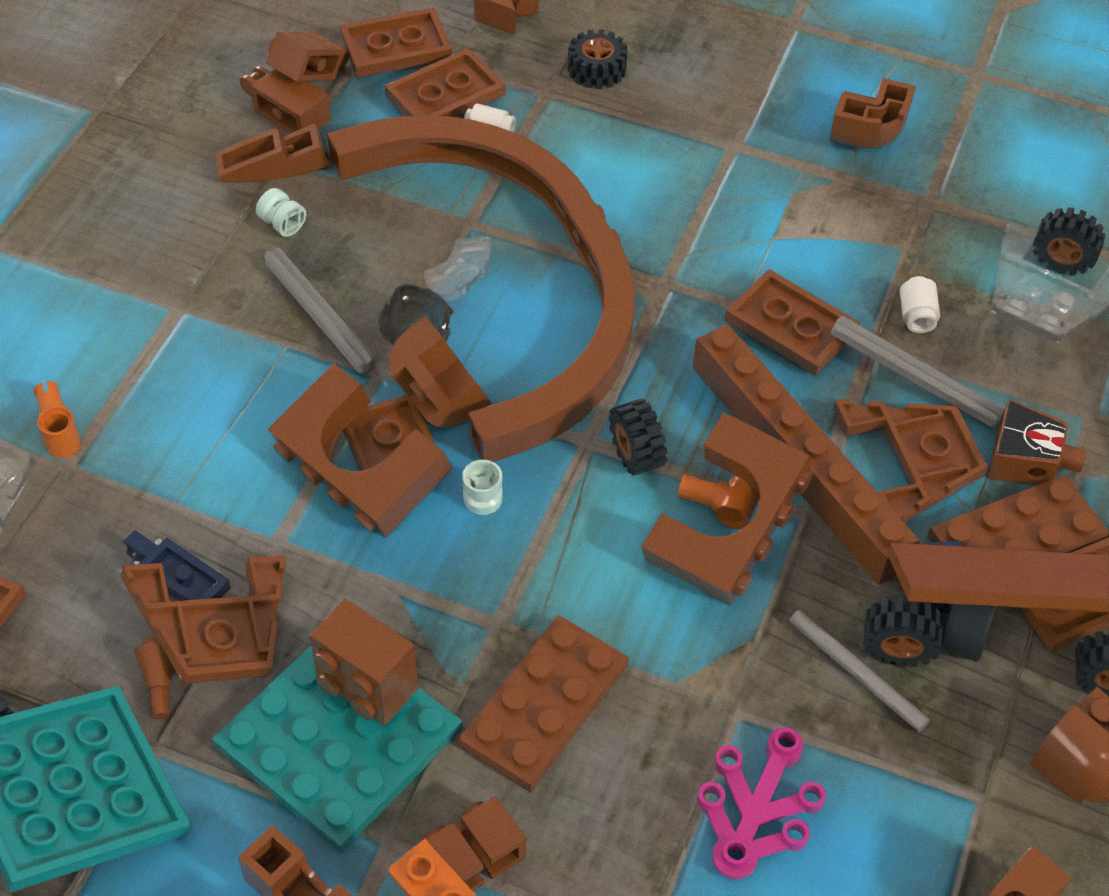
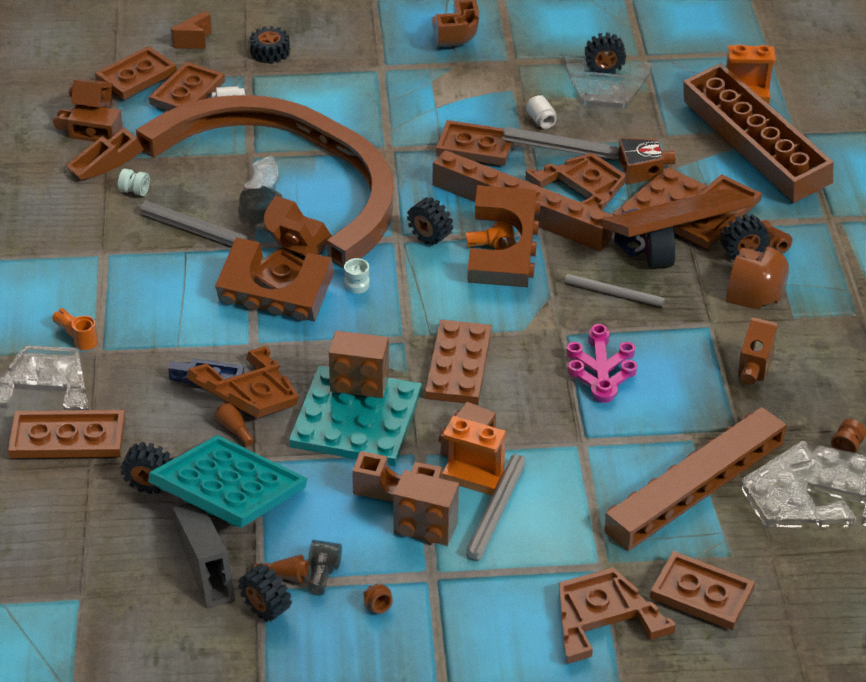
camera: 25 degrees left, 10 degrees down
black wheel [863,597,943,667] -> none

